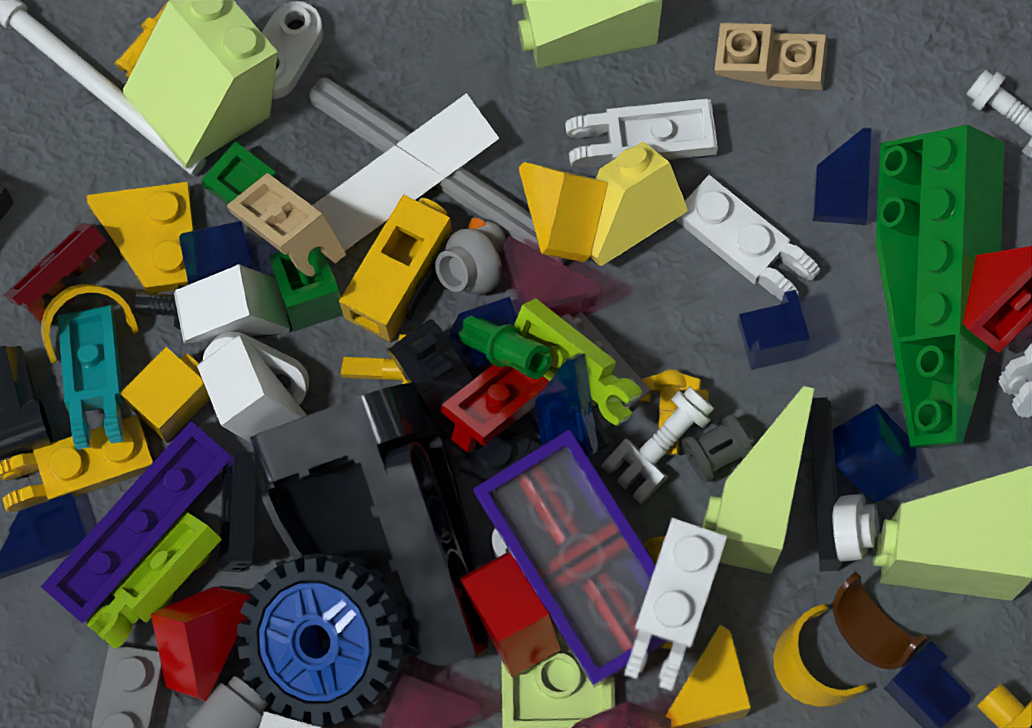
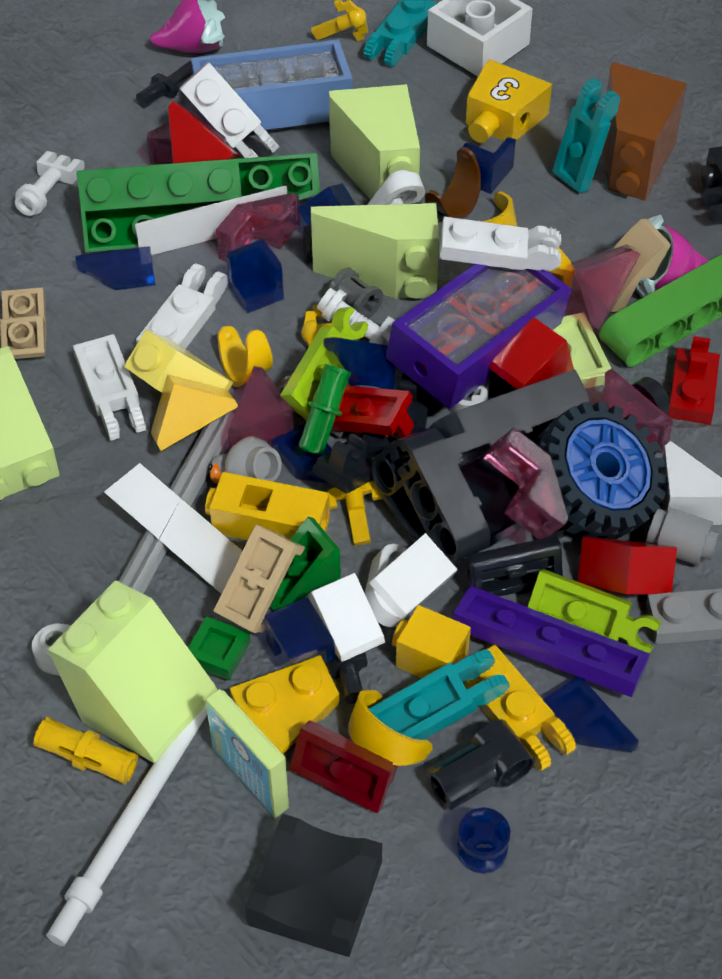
camera: 105 degrees left, 20 degrees down
none -> white sticker [135,186,289,258]
none -> tile [205,689,289,818]
none -> clear pink slope [216,193,300,264]
none -> yellow helmet [217,326,273,387]
none -> clear pink slope [484,427,568,539]

